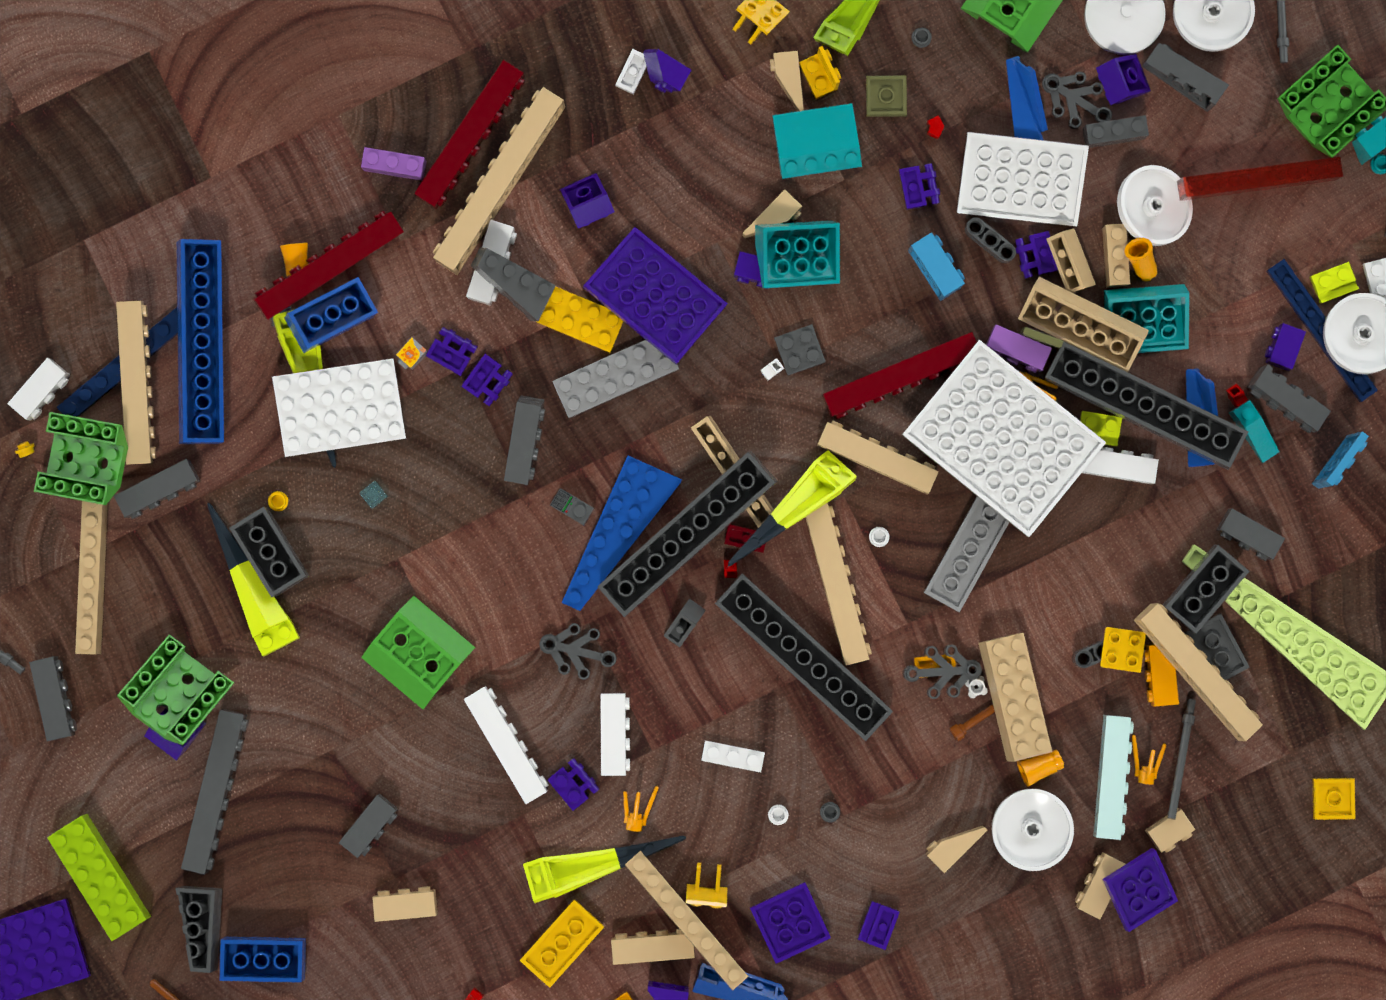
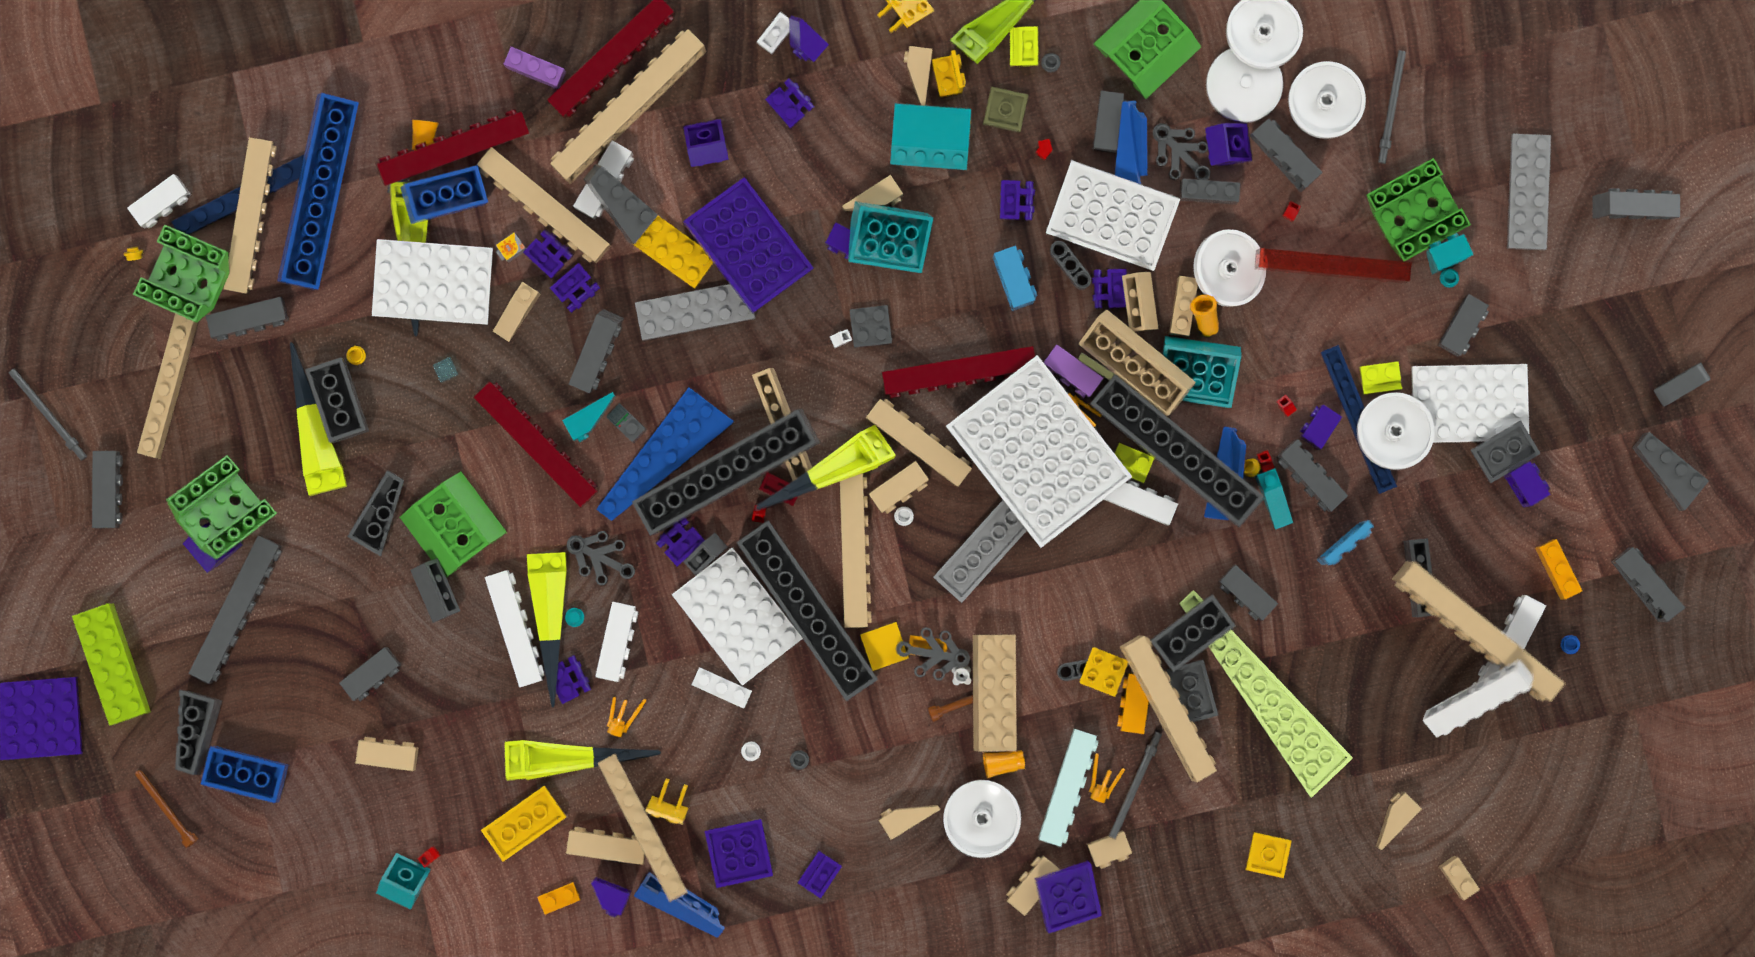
camera: 10 degrees right, 0 degrees up
none -> dark grey wedge [347,470,404,556]
none -> dark grey brick [410,558,460,623]
none -> dark red brick [473,382,598,508]
none -> tan brick [477,147,611,264]
none -> tan slope [493,282,541,342]
none -> neon yellow plate [527,552,567,707]
none -> teal slope [562,392,616,442]
none -> teal plate [565,608,585,627]
none -> dark purple plate [656,518,705,567]
none -> white plate [672,548,803,686]
none -> dark purple plate [765,78,815,129]
none -> yellow tile [860,622,909,671]
none -> tan brick [869,461,929,514]
none -> neon yellow plate [1010,27,1038,66]
none -> dark grey brick [1093,91,1127,153]
none -> yellow plate [1244,458,1260,477]
none -> red piece [1276,395,1297,417]
none -> red piece [1282,201,1301,222]

